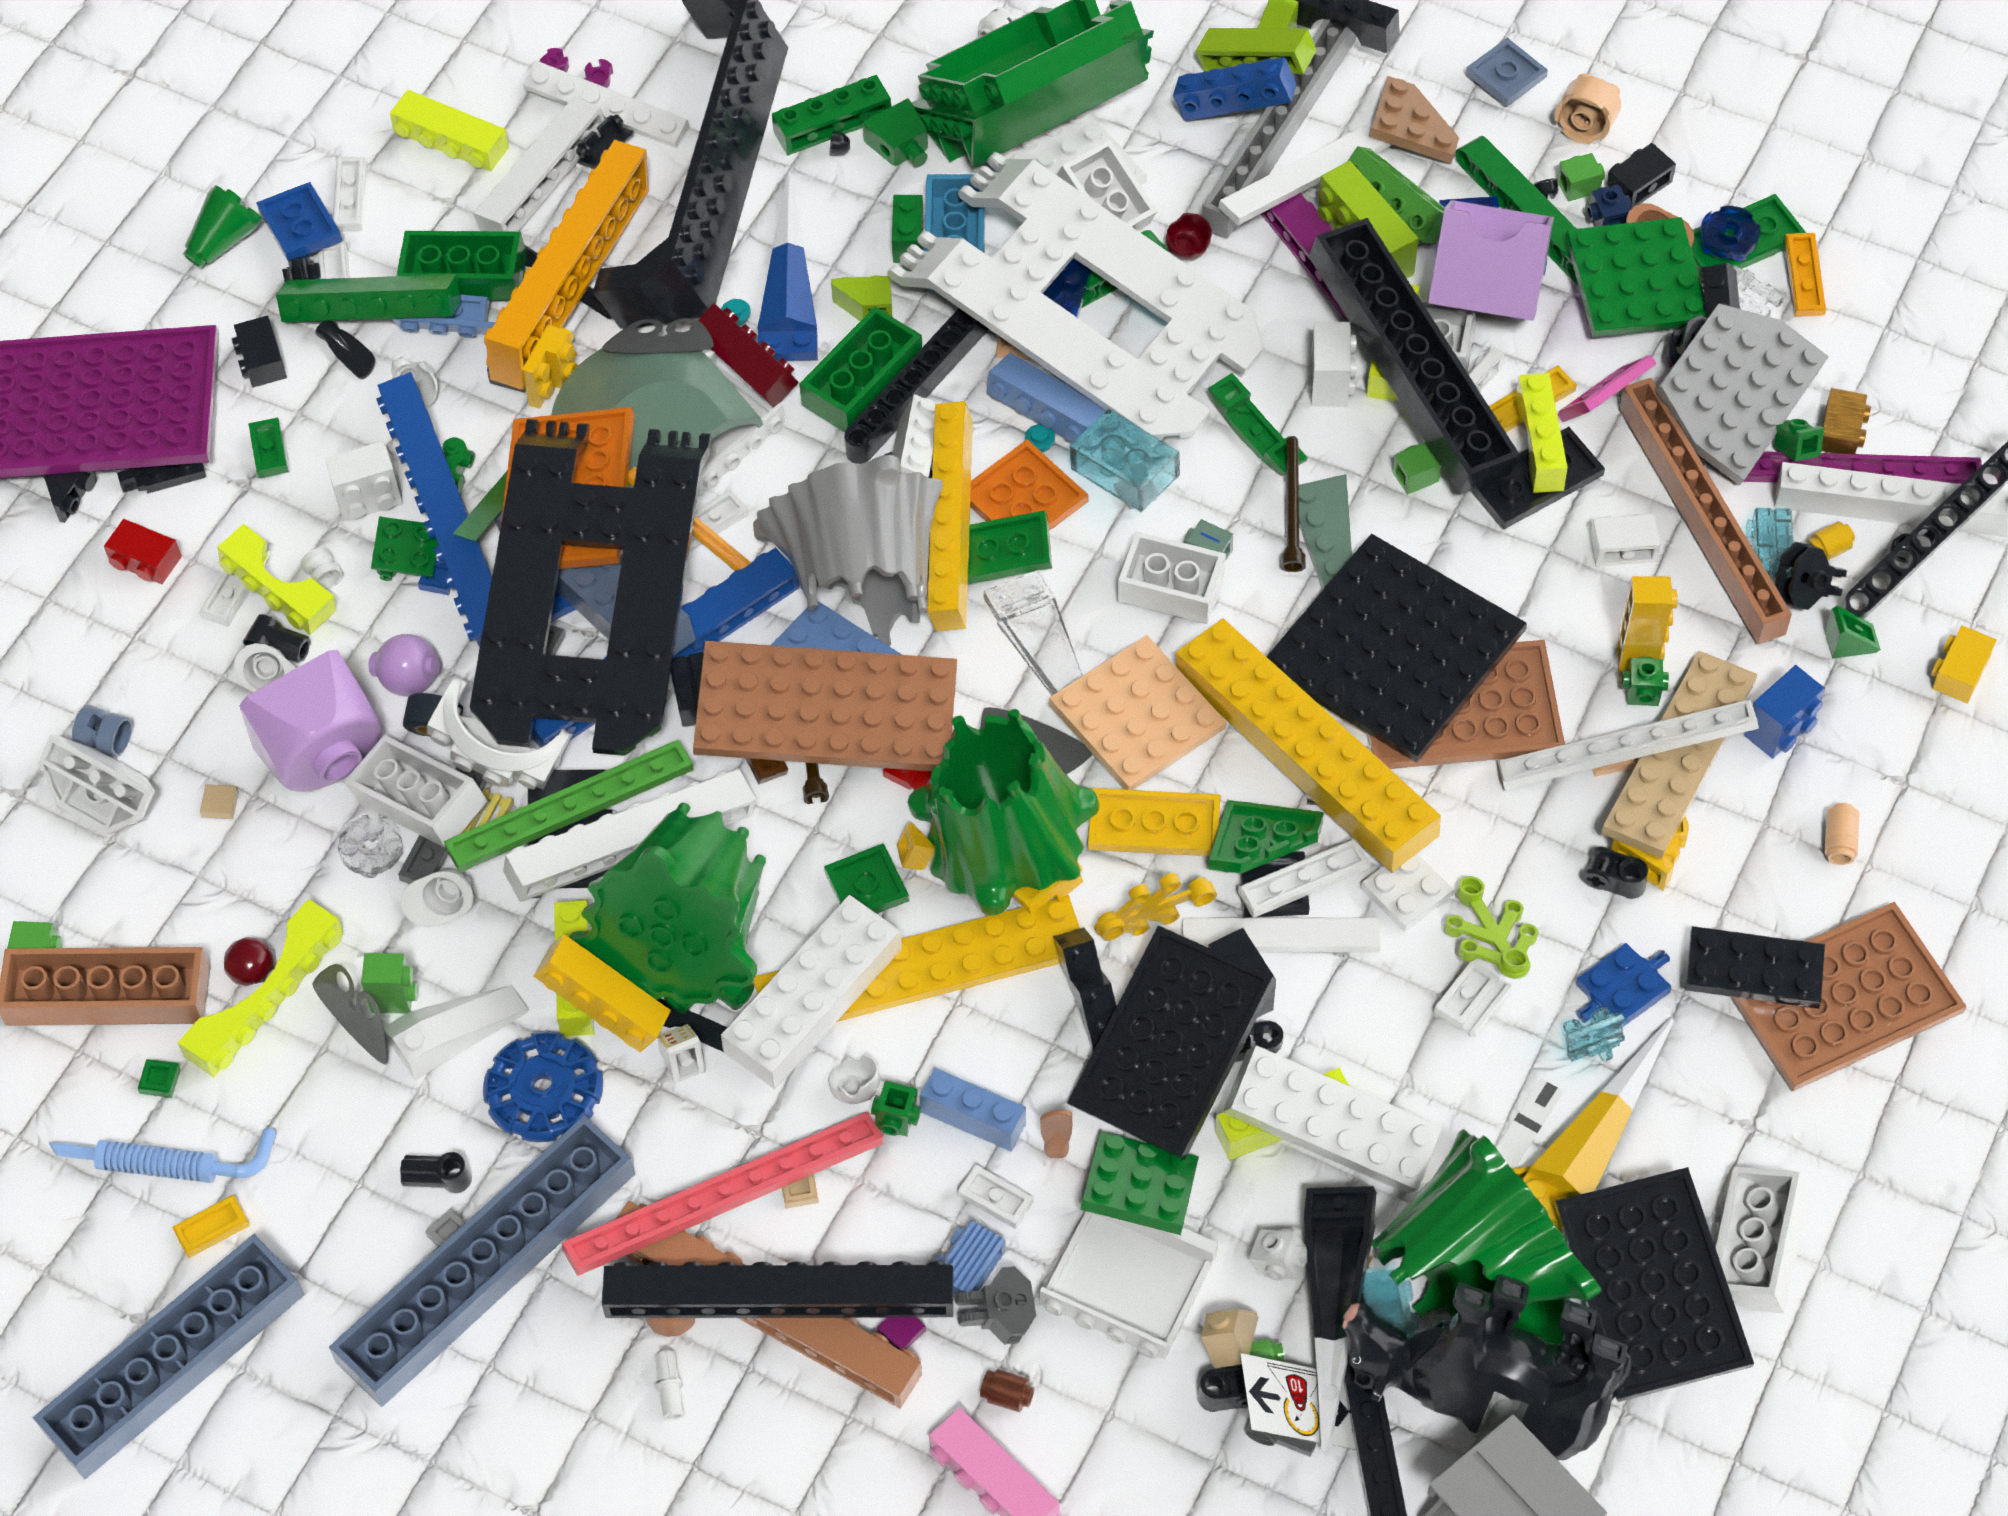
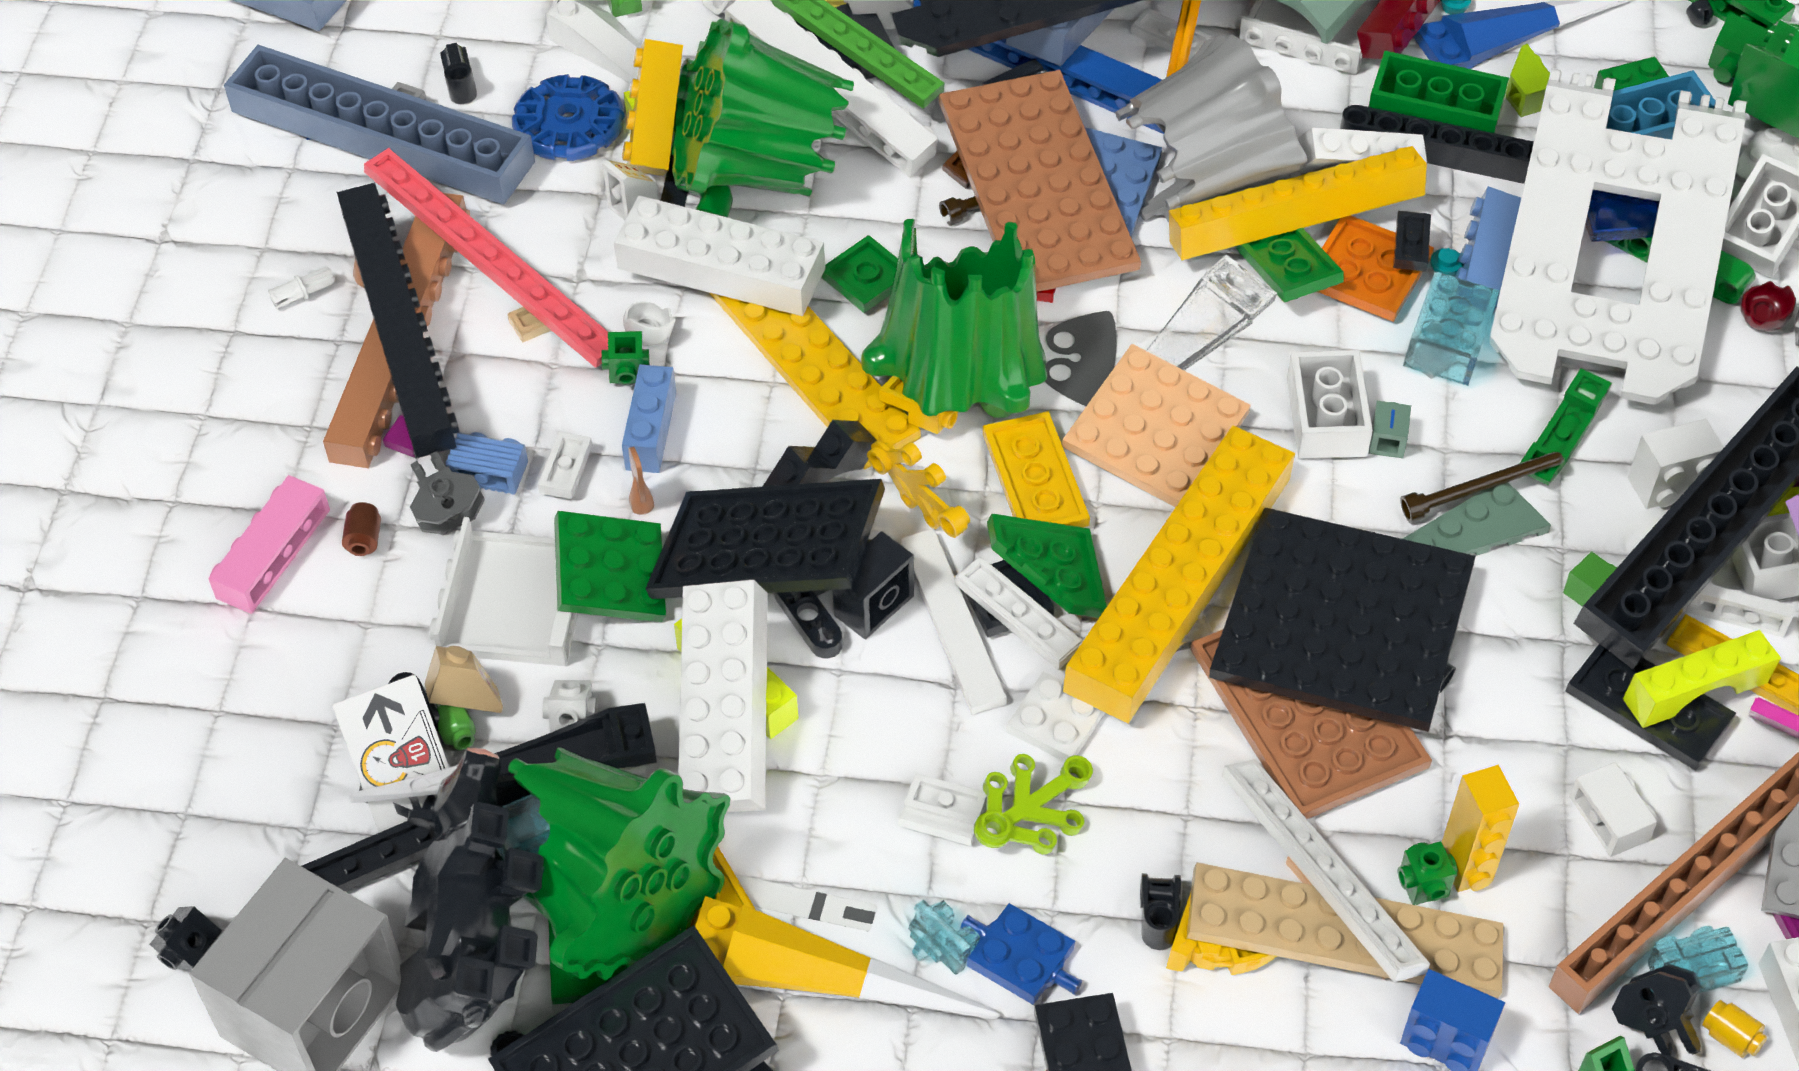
camera: 70 degrees right, 5 degrees down
none -> black plate [1393,210,1431,272]

